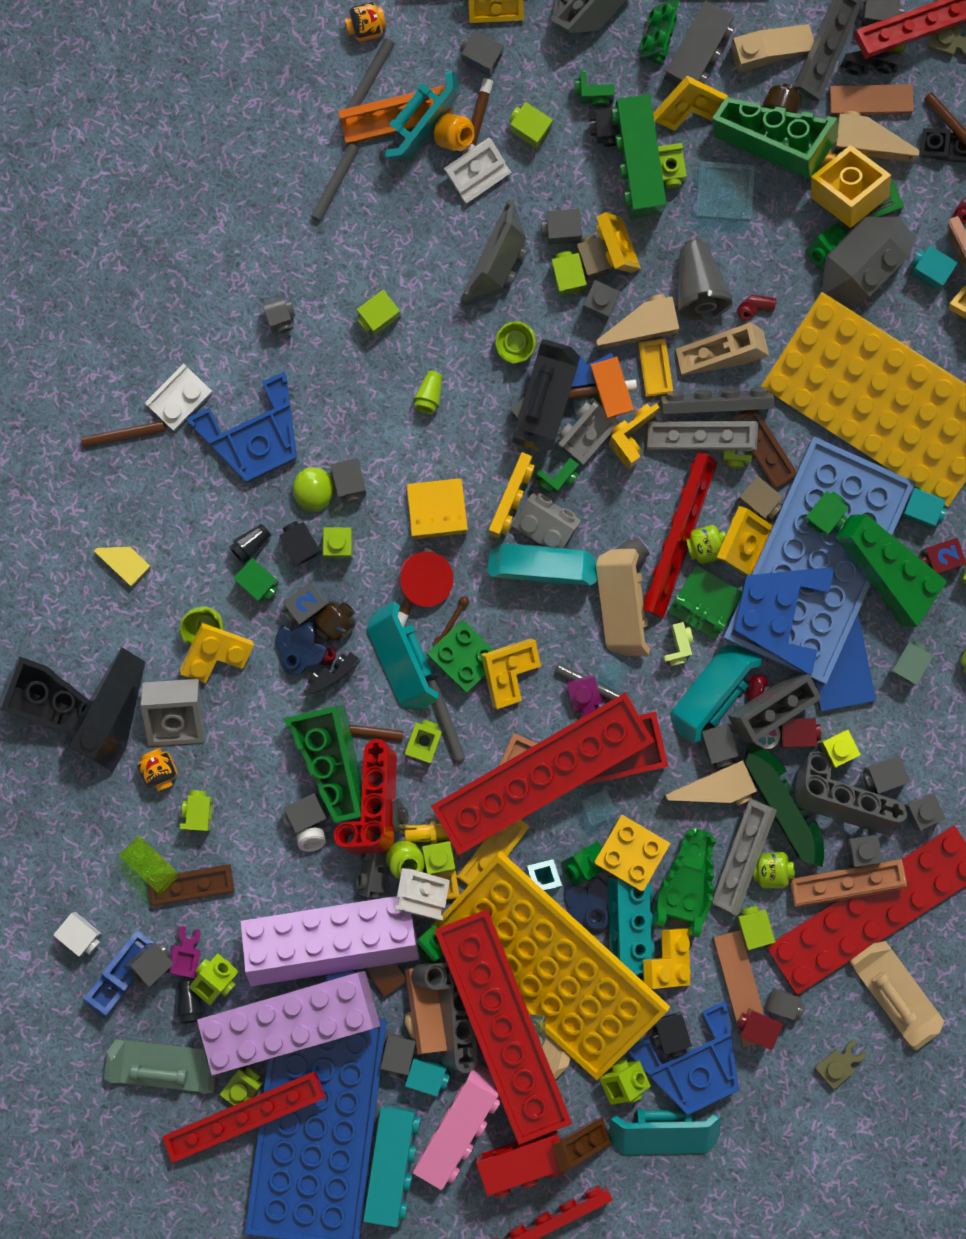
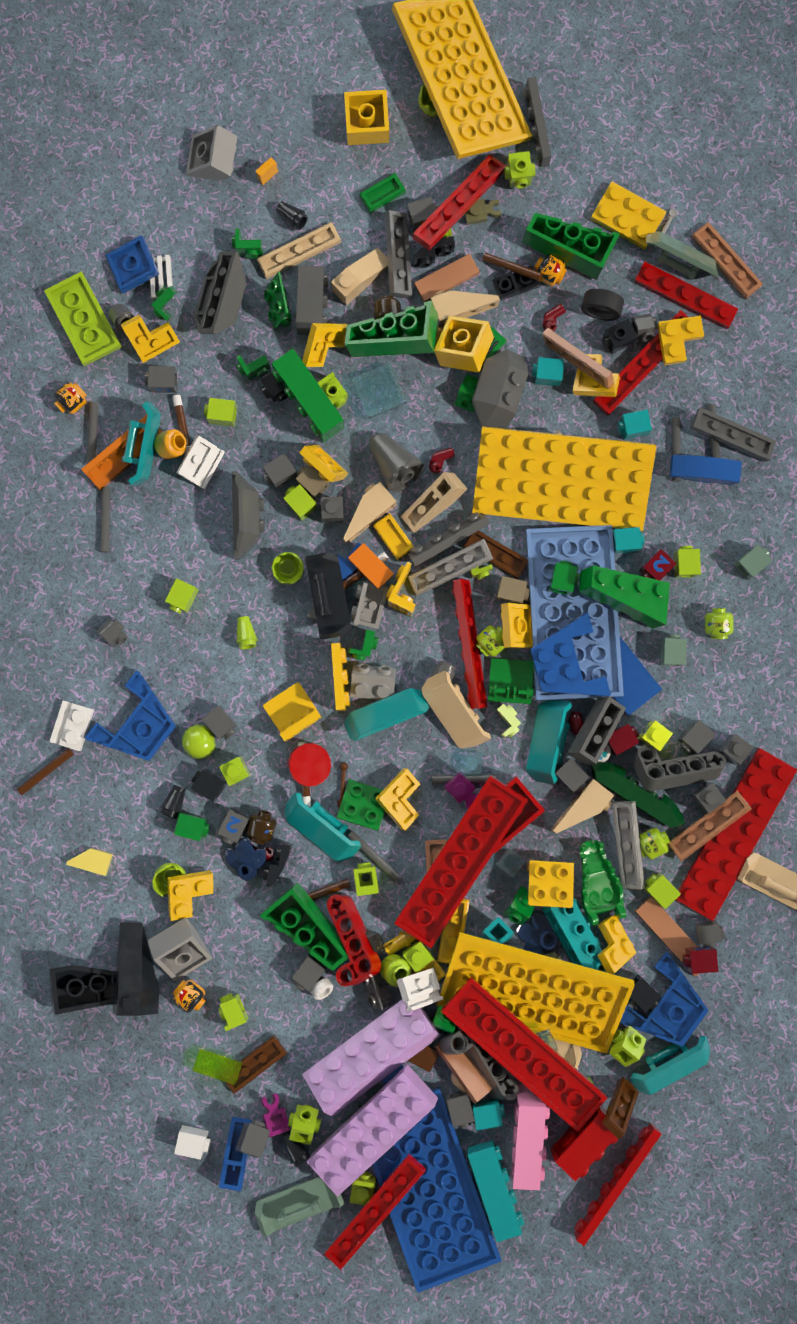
camera: 35 degrees left, 0 degrees up
olive plate [815,1039,867,1089] -> none

